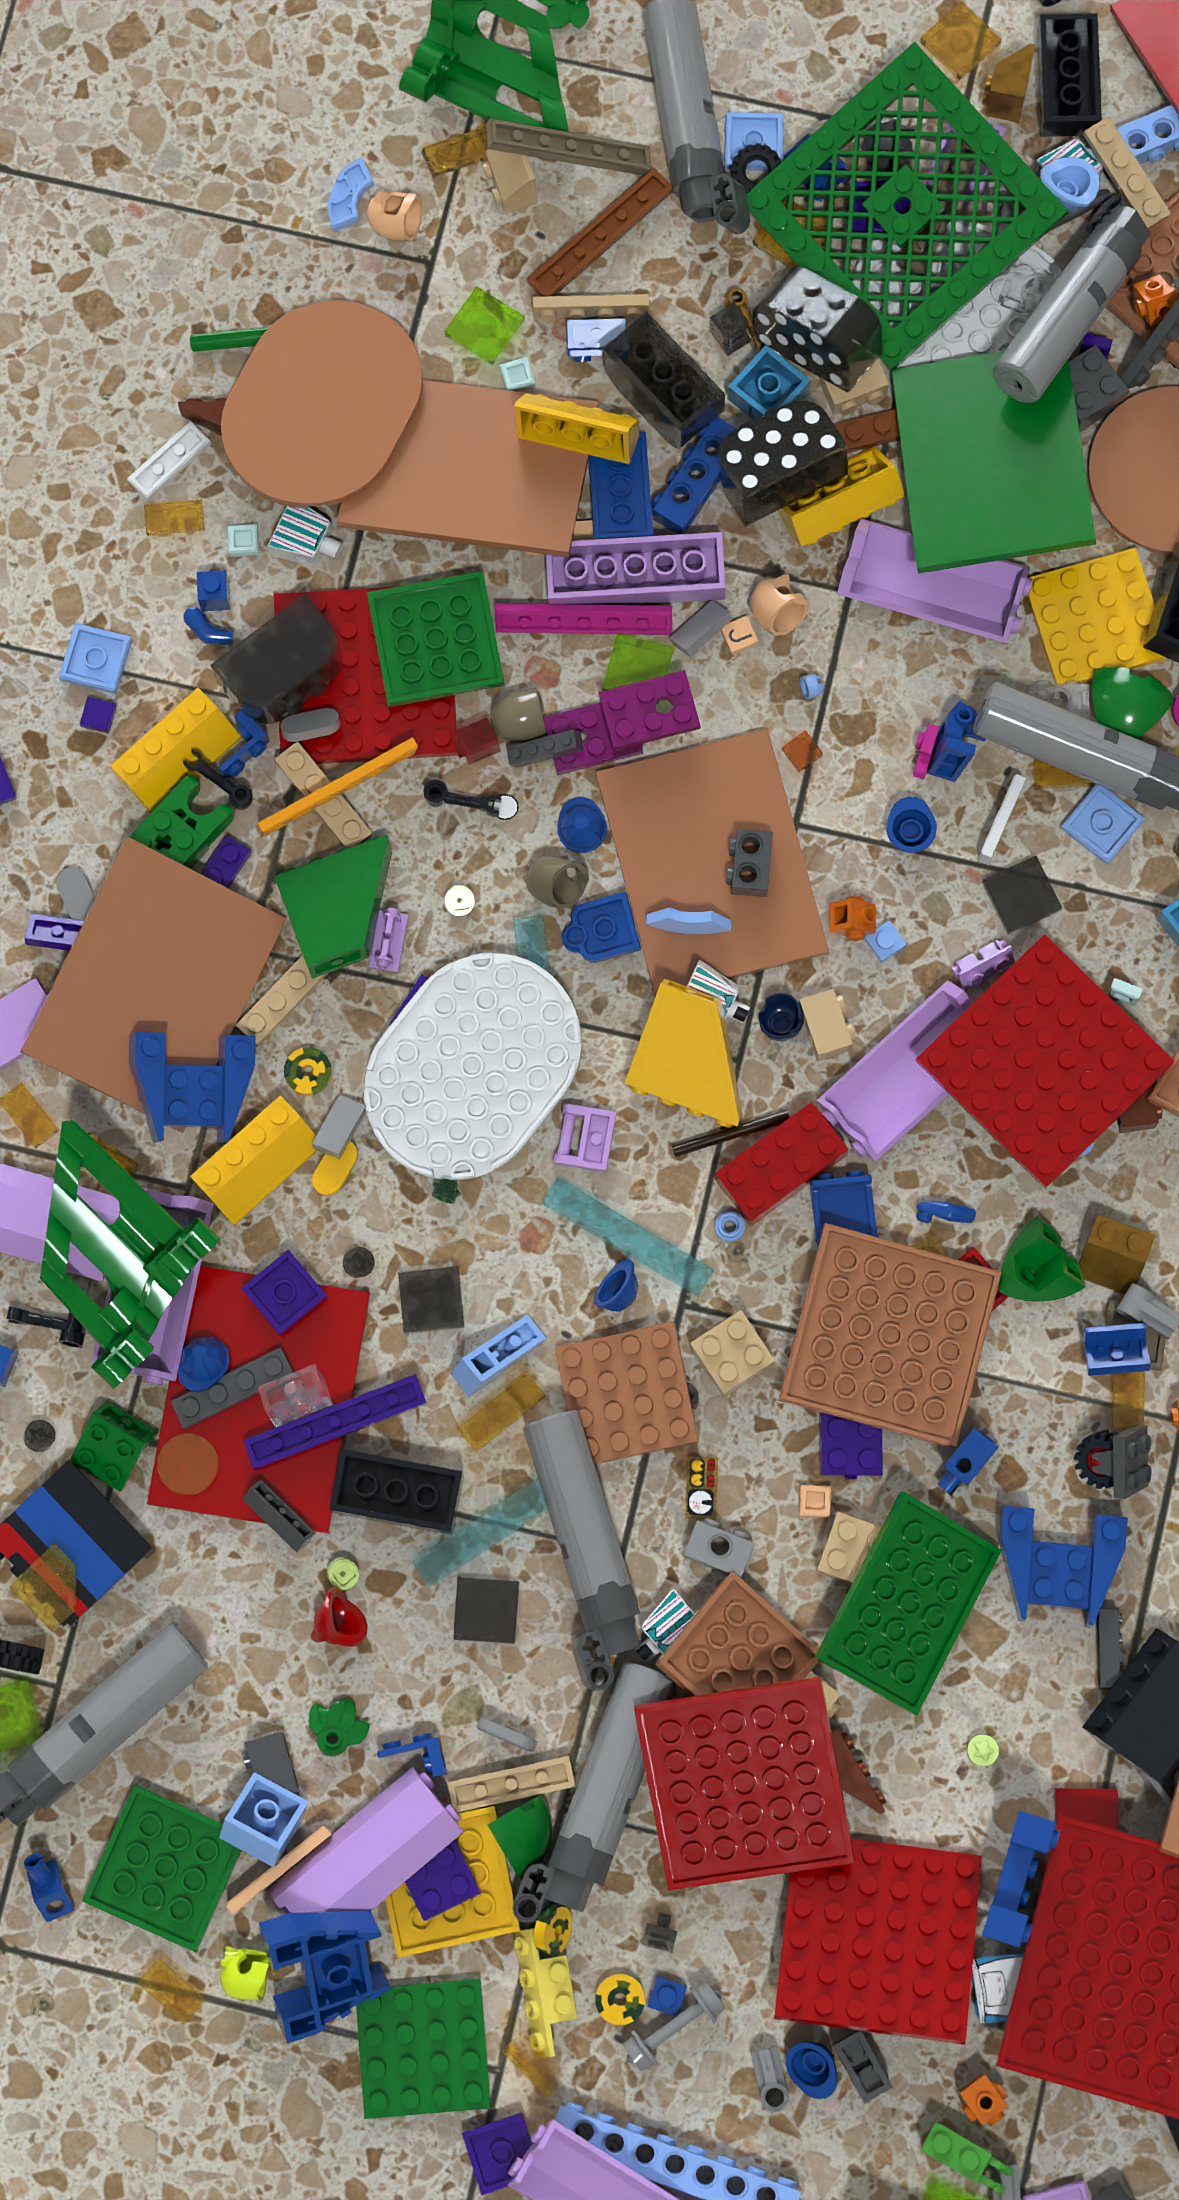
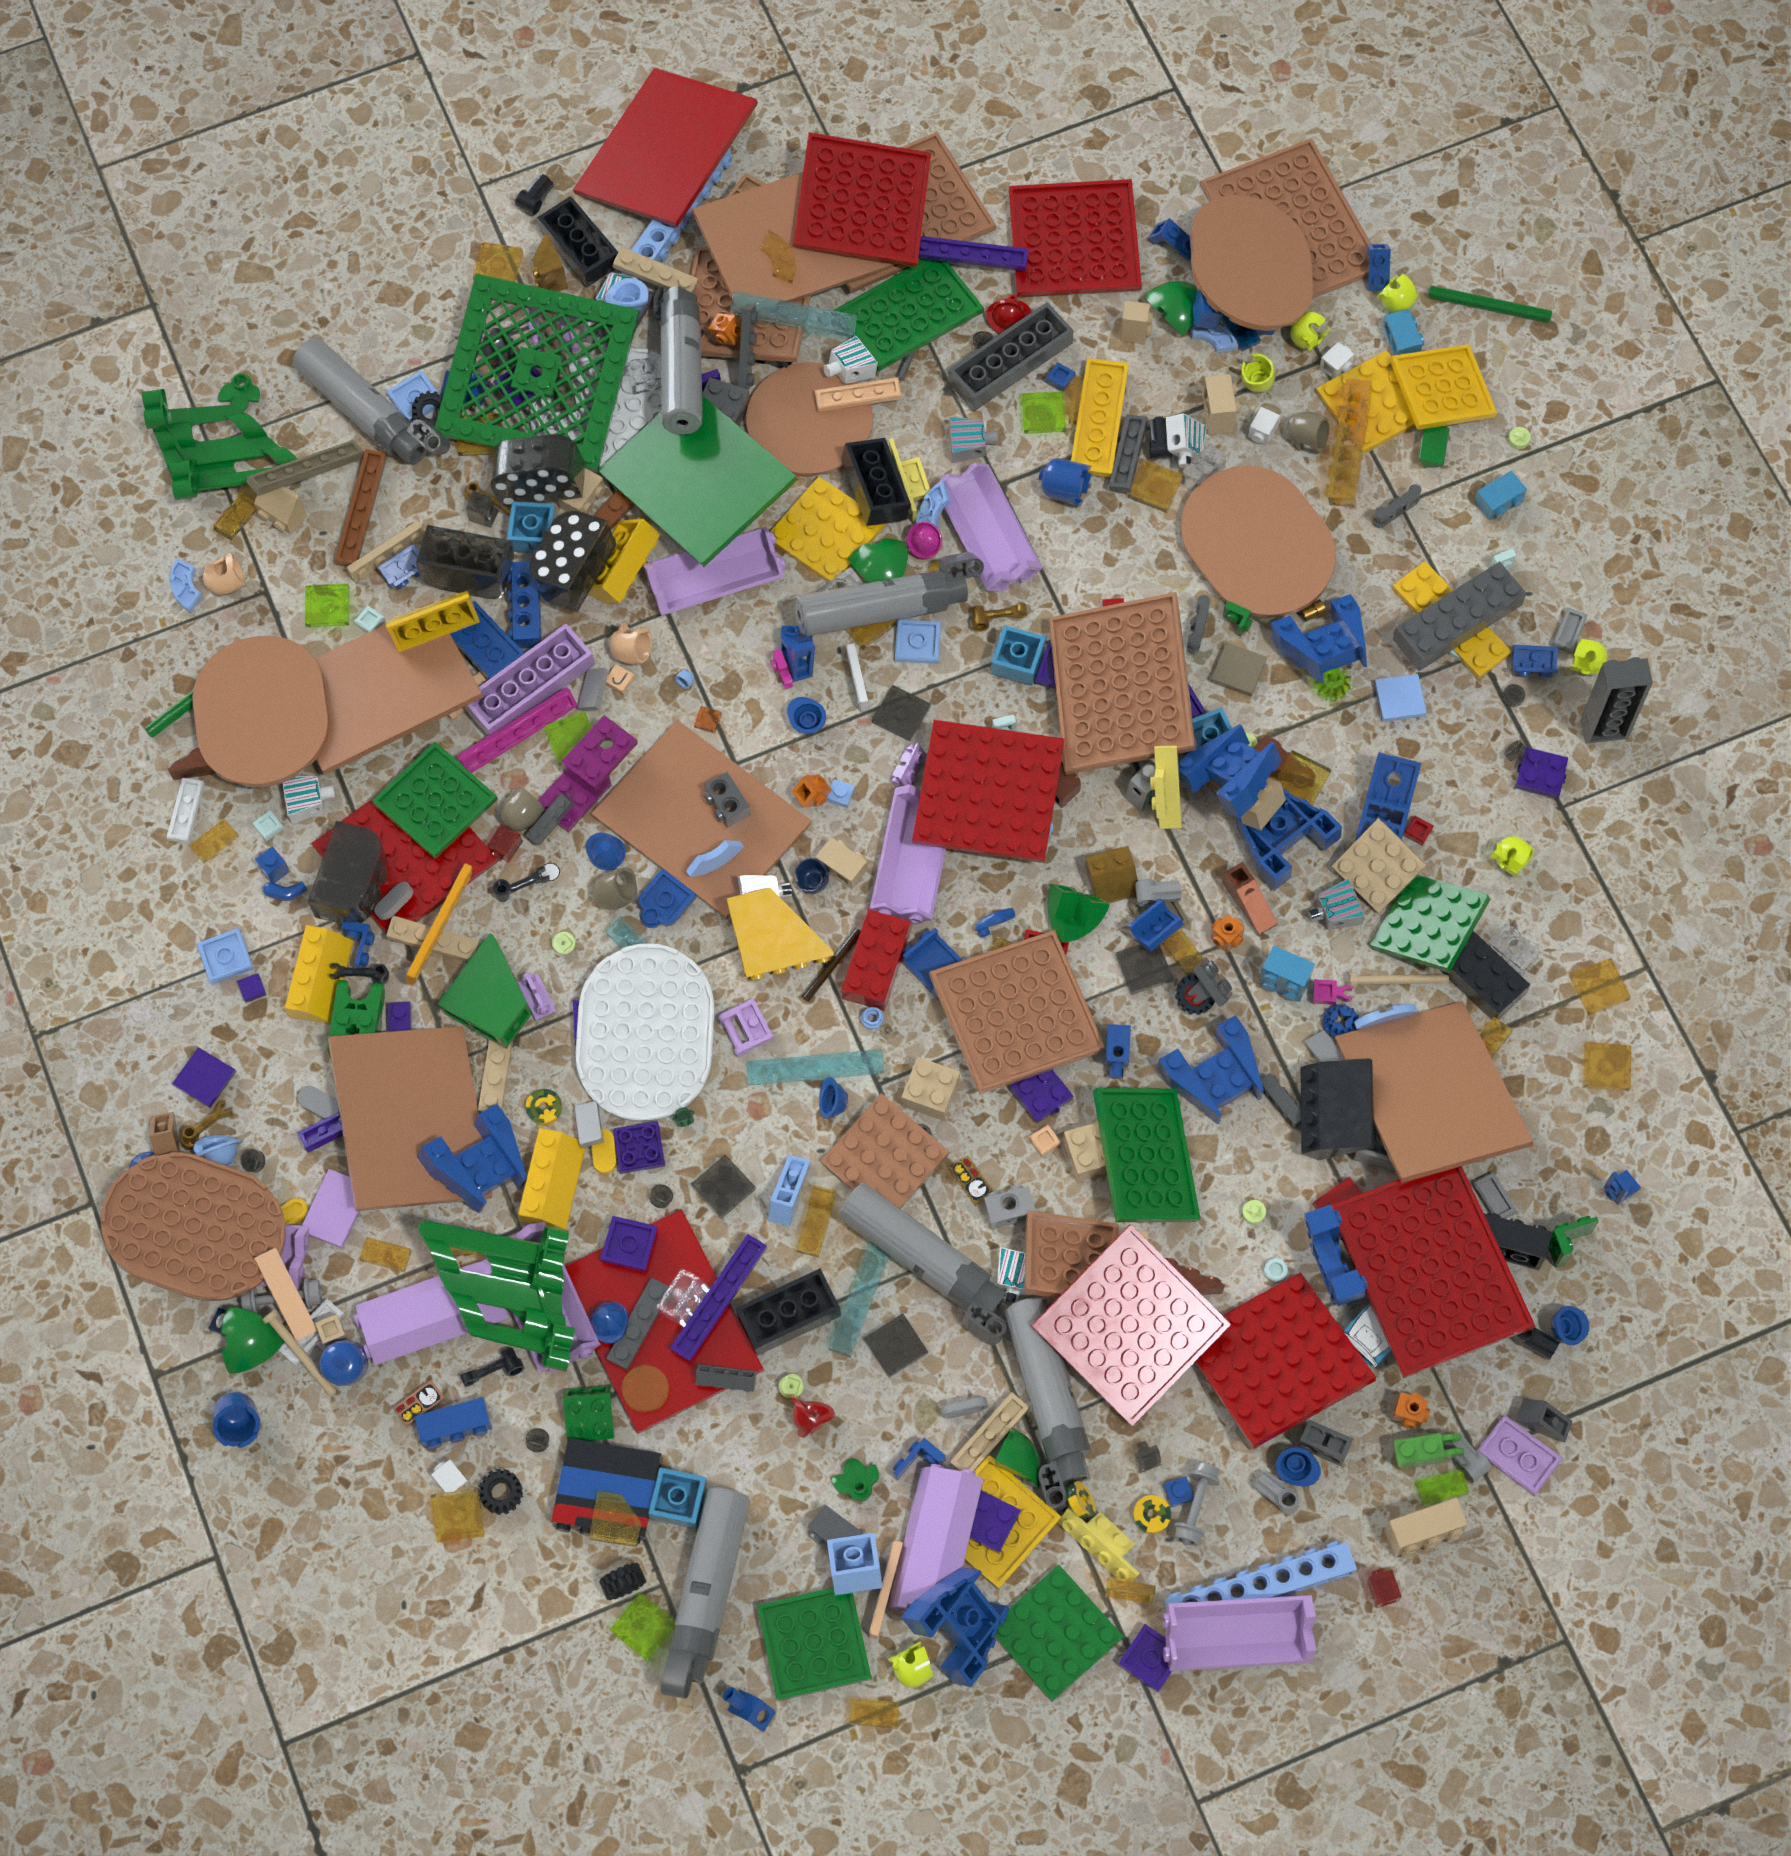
camera: 40 degrees left, 10 degrees down
none -> dark purple tile [613,1121,665,1174]
none -> dark azure brick [649,1468,708,1529]
none -> clear smoke tile [1115,945,1173,995]
none -> light aqua tile [1264,1258,1288,1283]

